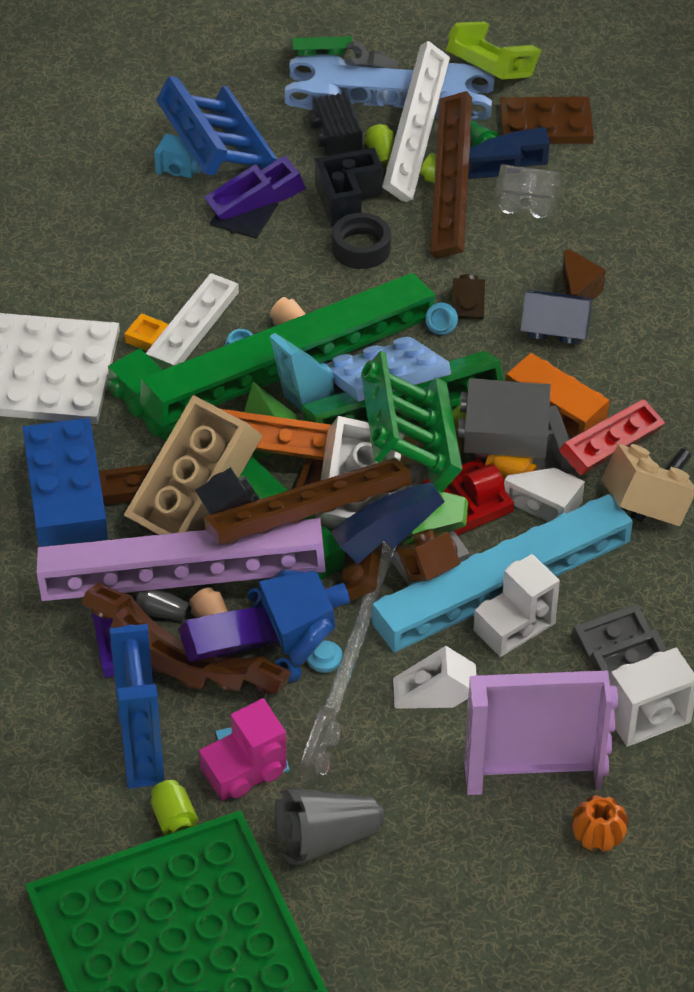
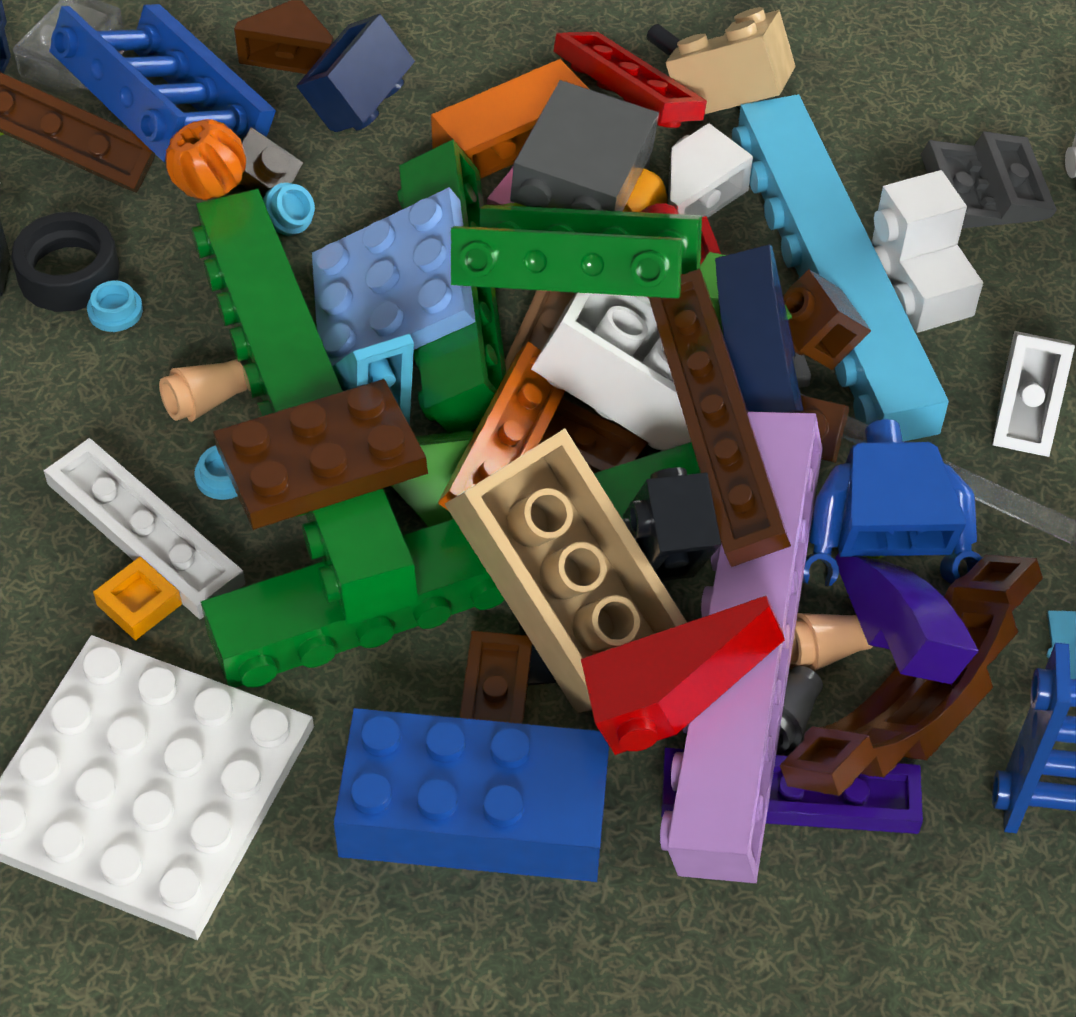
camera: 75 degrees left, 5 degrees up
none -> blue fence [49,4,276,162]
none -> medium azure plate [87,281,143,332]
none -> orange piece [165,119,246,201]
none -> reddish brown plate [213,379,428,530]
none -> red slope [581,595,785,755]

